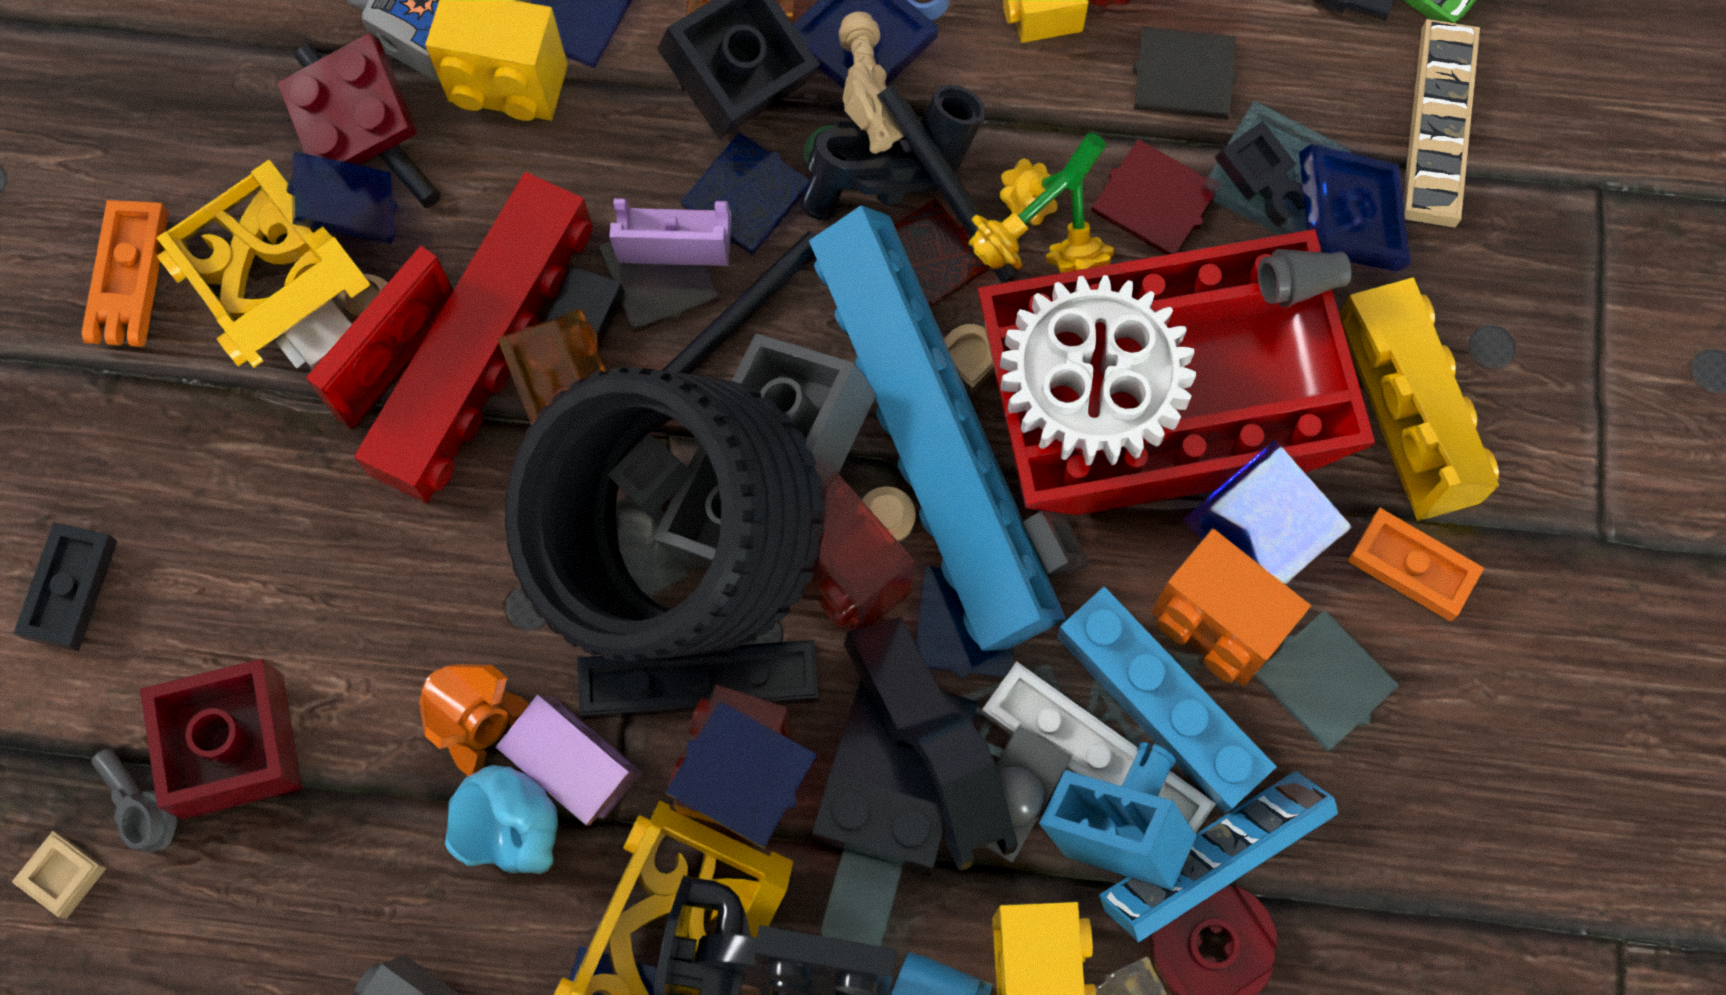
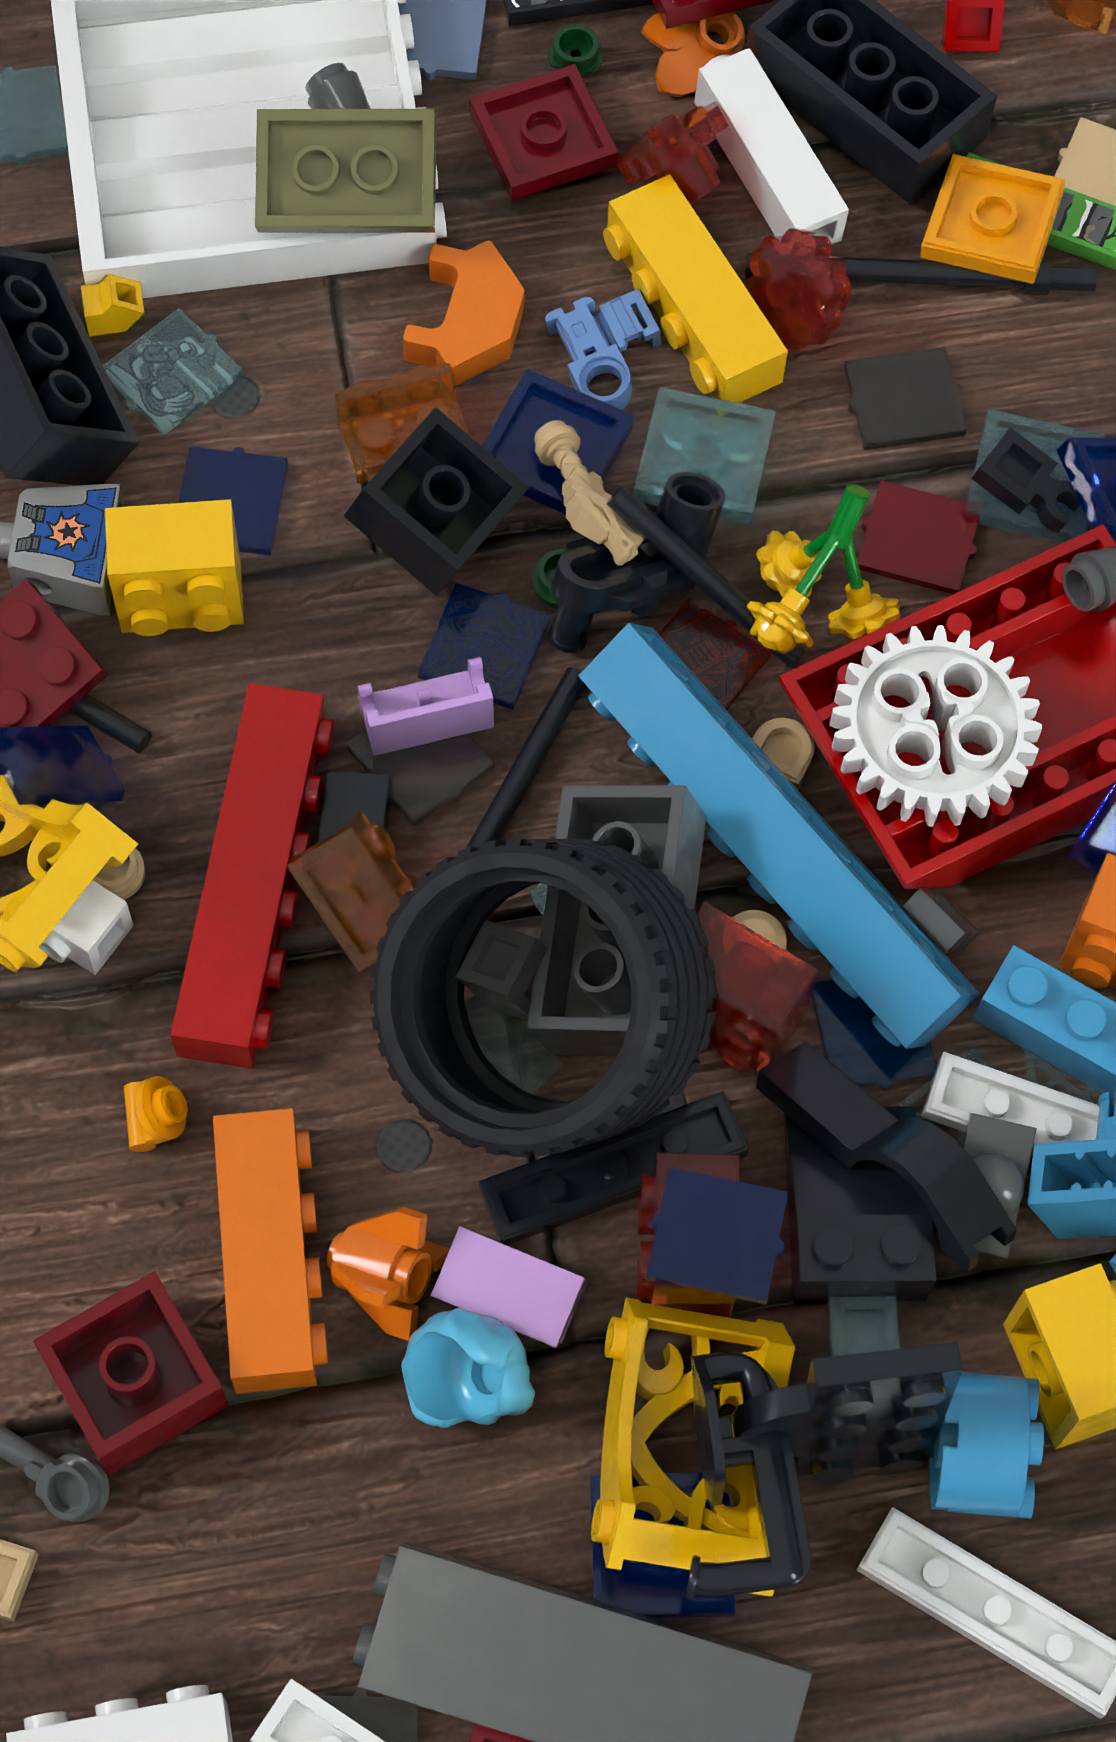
camera: 20 degrees left, 5 degrees down
red tile [306,246,453,430] -> none
none -> light orange plate [124,1076,188,1152]
none -> orange brick [213,1108,328,1394]
none -> clear light blue plate [634,387,776,525]

